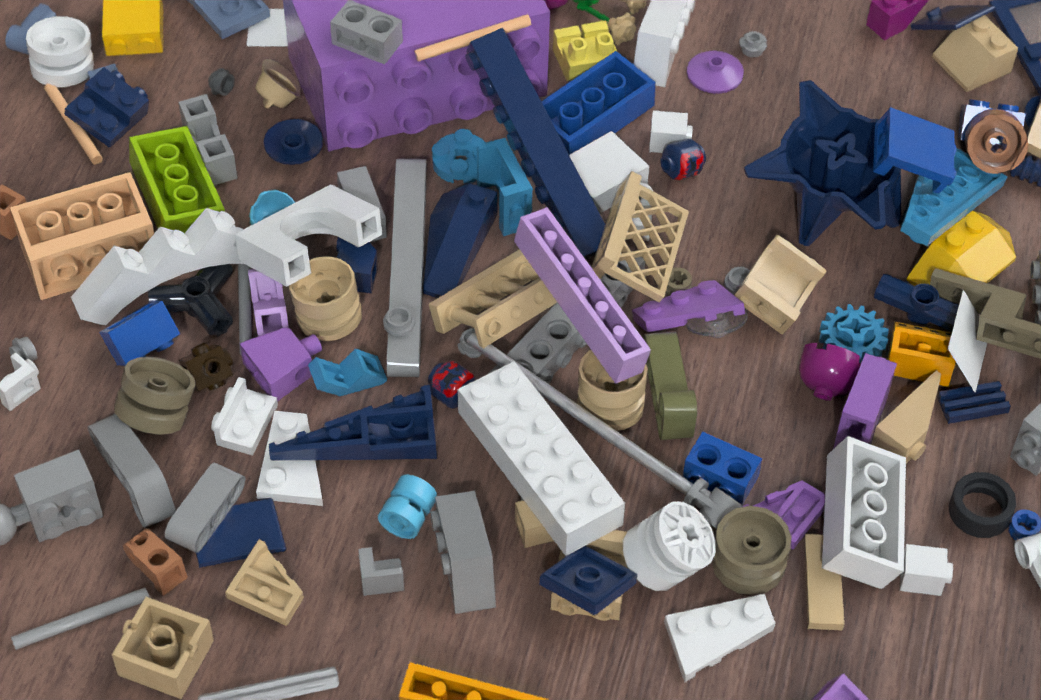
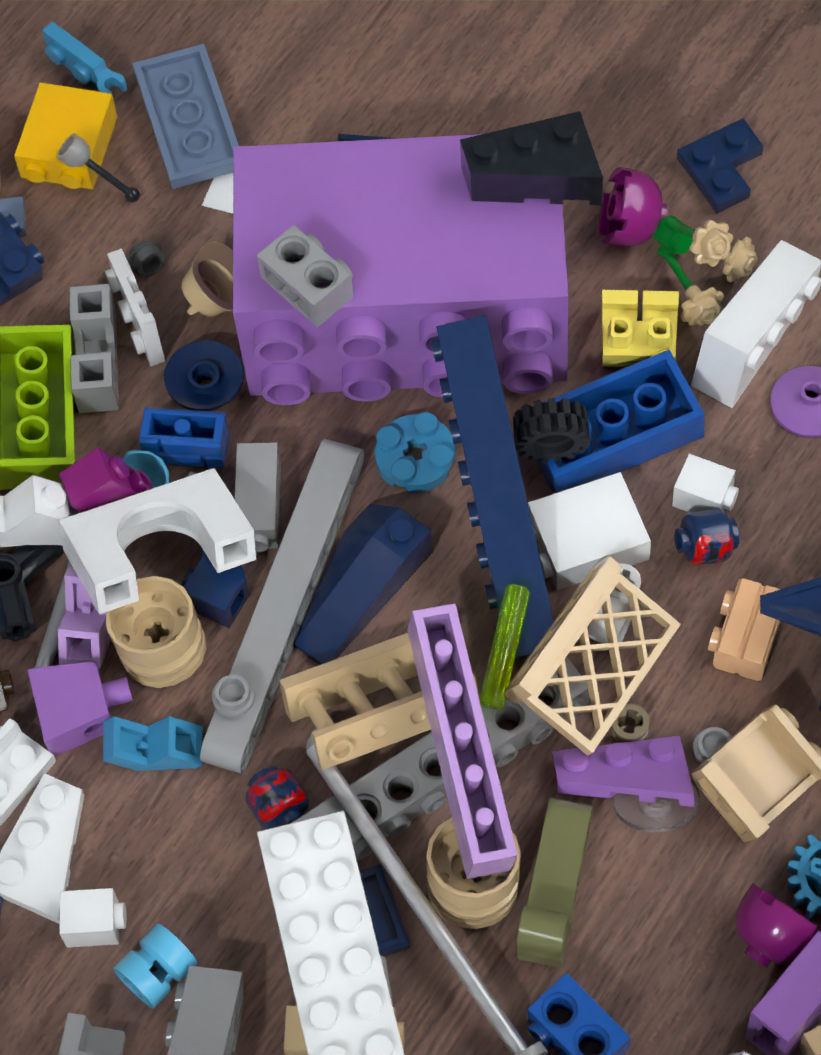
camera: 25 degrees right, 10 degrees up
dark blue wedge [269,385,437,461] -> none
light nougat bar [414,14,531,62] -> none
dark azure panel [477,138,533,236] -> none
none -> hinge [56,133,140,202]
none -> magenta slope [59,447,153,512]
none -> white brick [60,888,127,948]
none -> white wing [105,249,165,366]
none -> blue brick [139,407,230,469]
none -> clear neon green axle [479,584,530,710]
none -> black tyre [513,398,591,463]
none -> light nougat brick [708,578,781,681]

